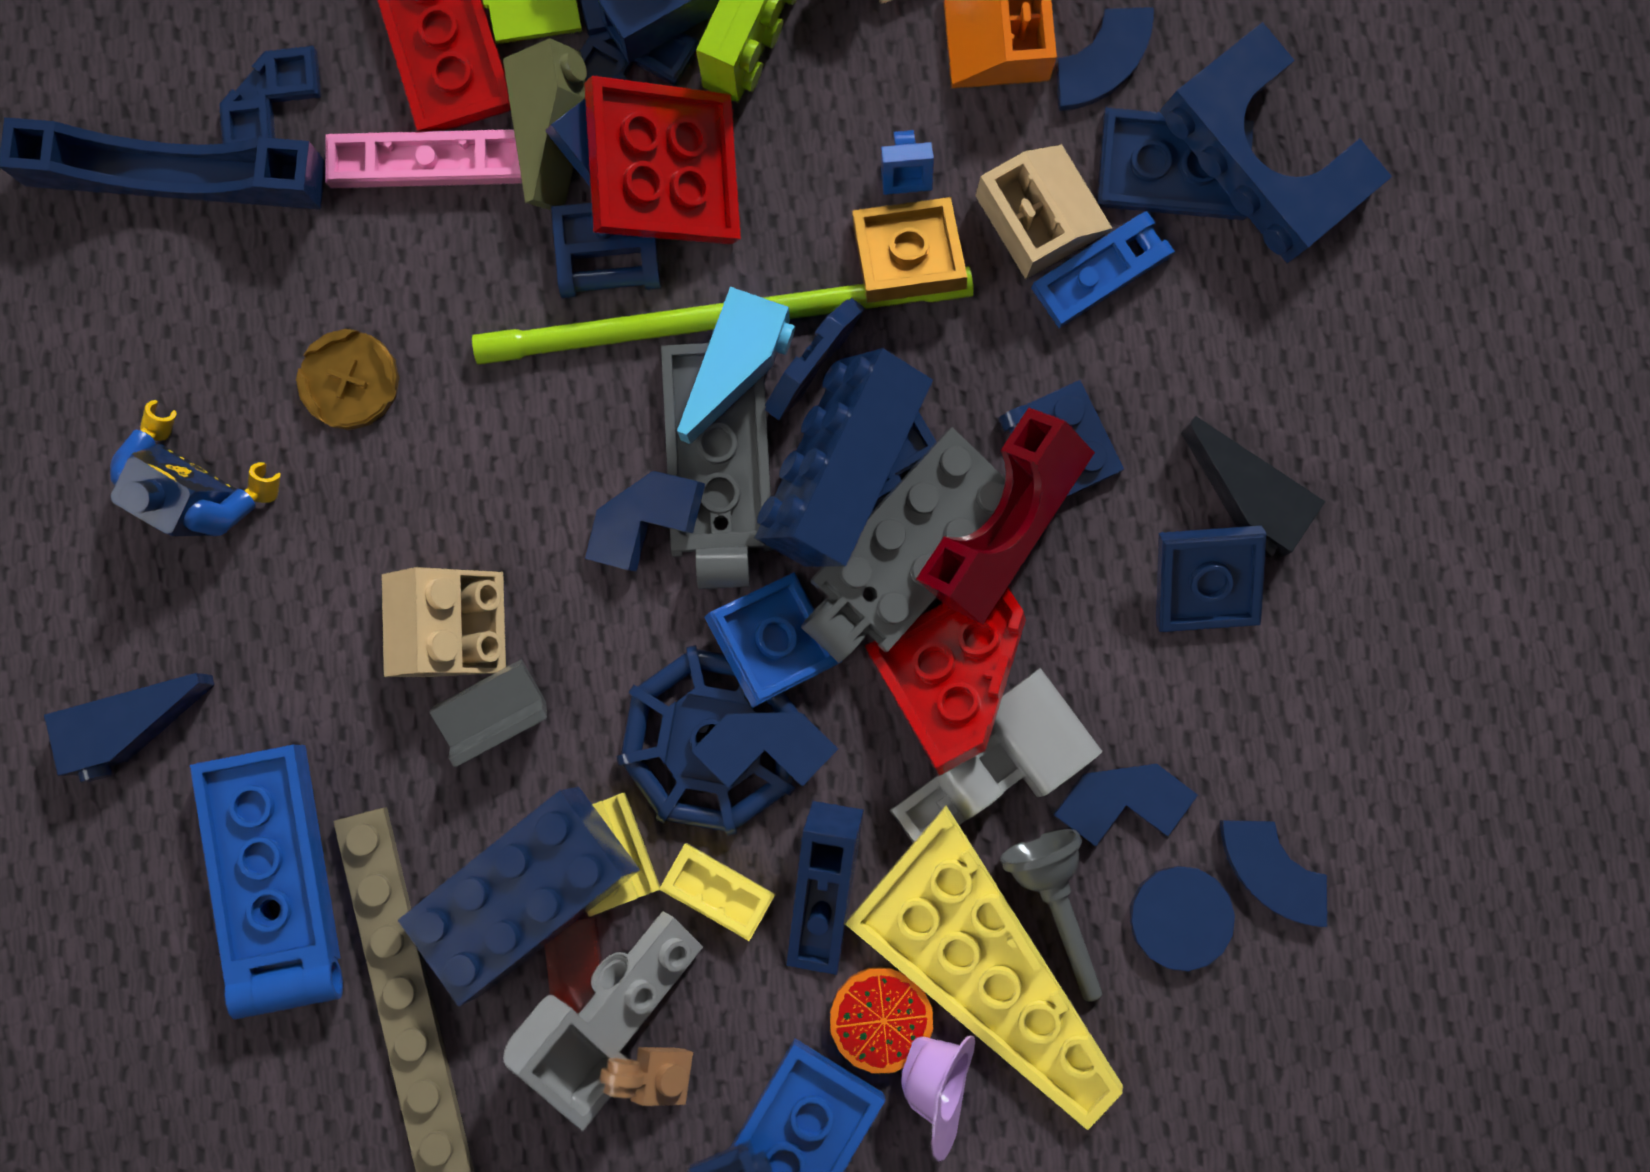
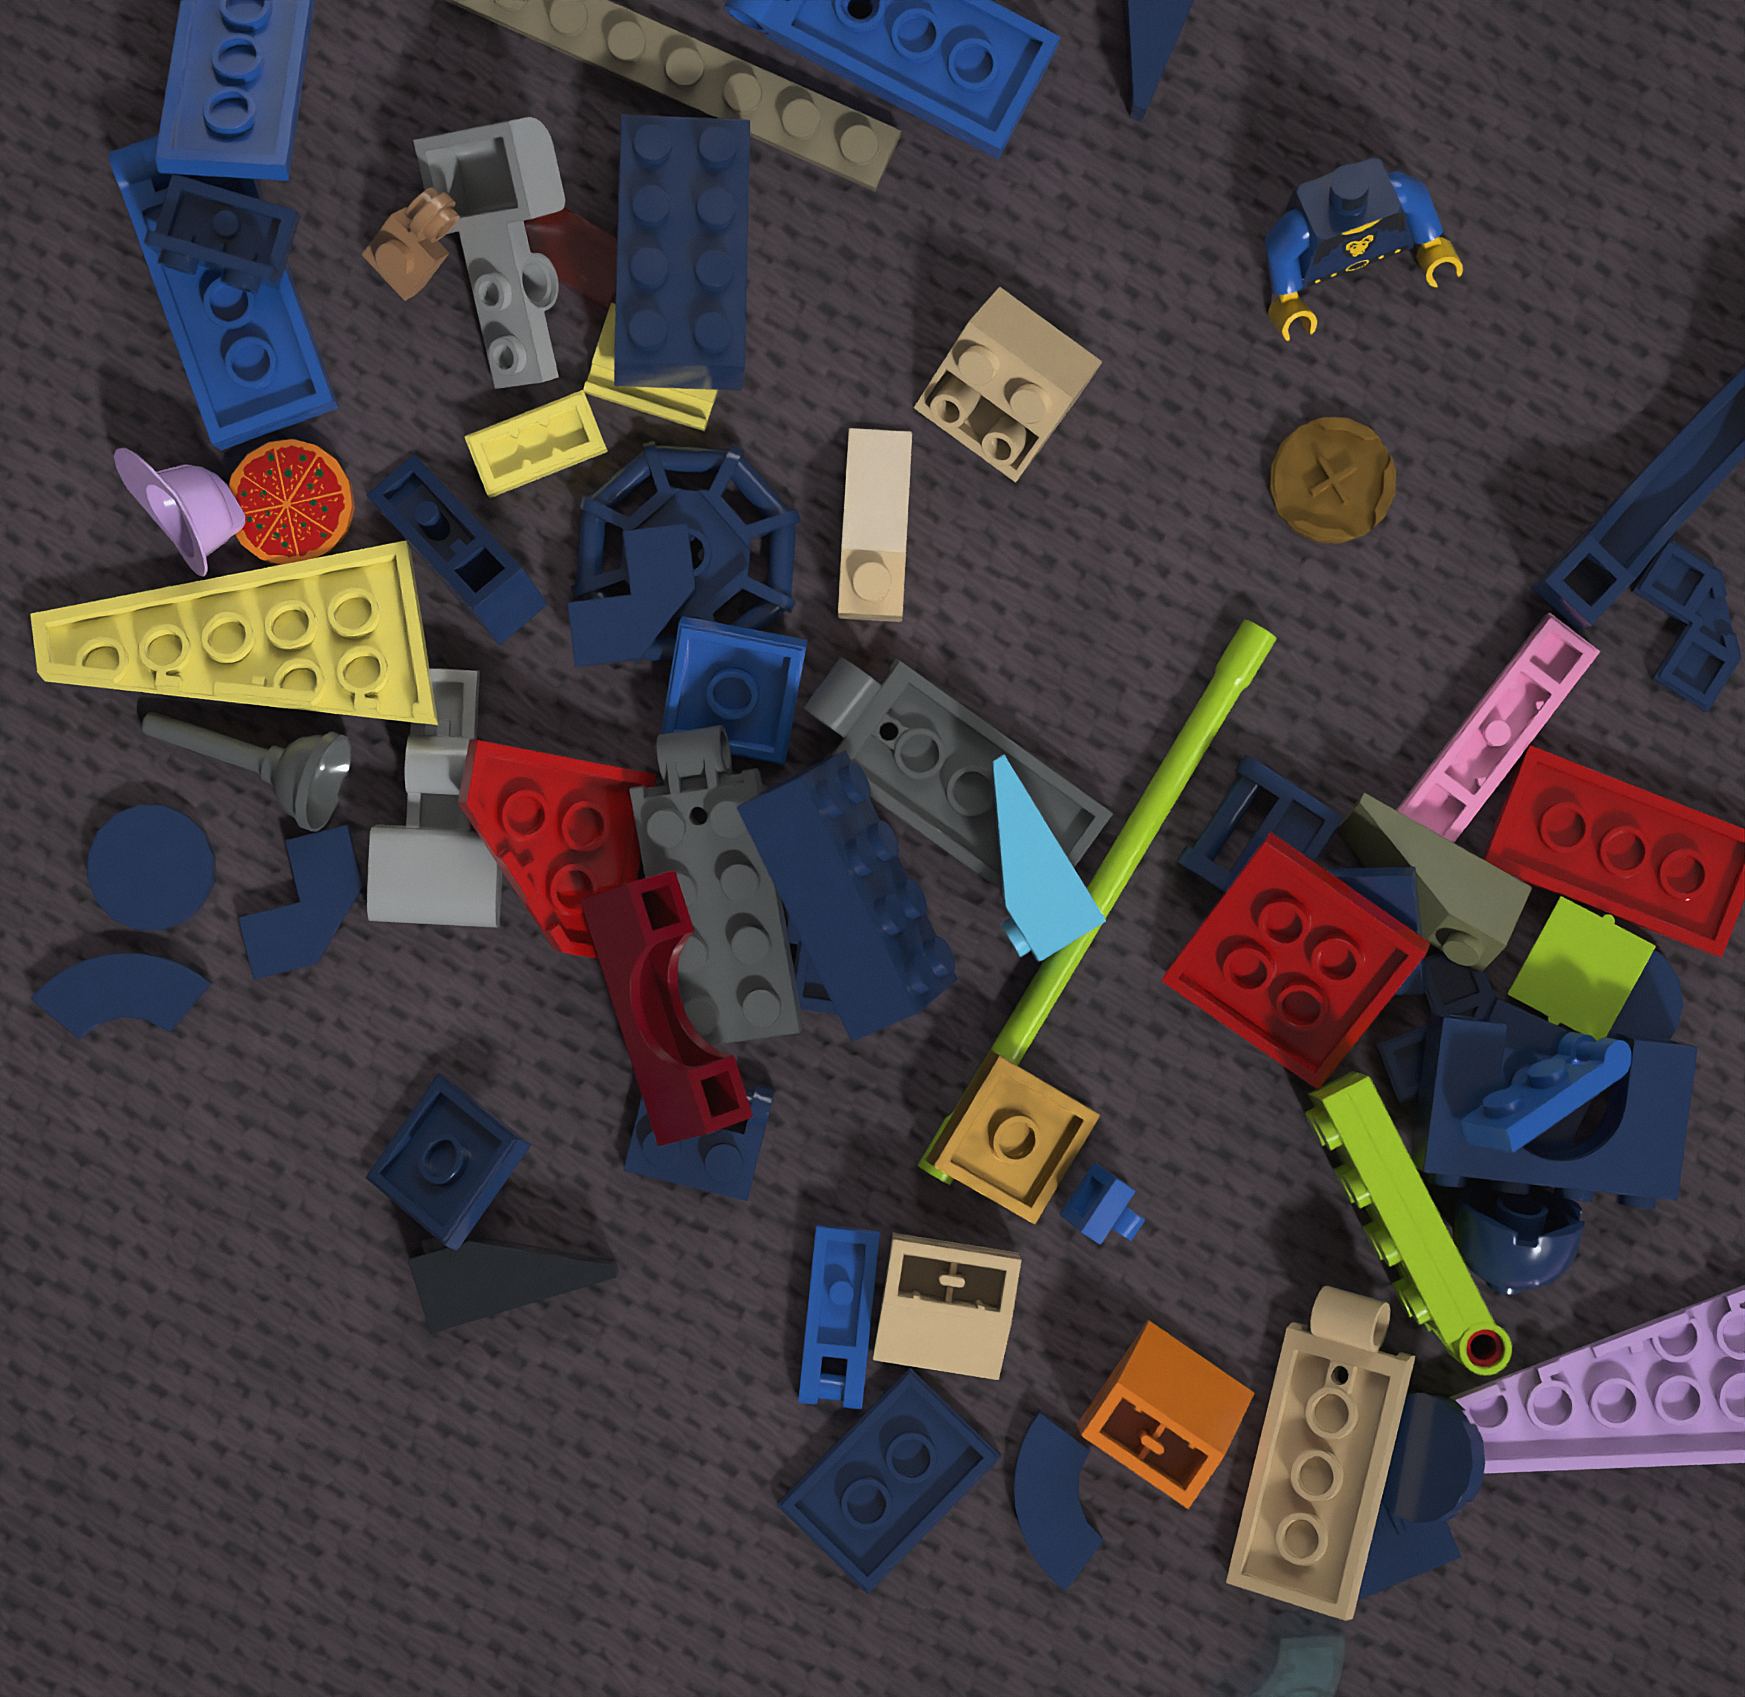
camera: 125 degrees right, 5 degrees up
dark grey panel [430,659,547,767] -> none
dark blue tile [585,471,705,572] -> none
dark blue tile [765,298,865,420] -> none
dark blue arch [1159,22,1392,264] -> none
none -> tan slope [838,428,912,622]

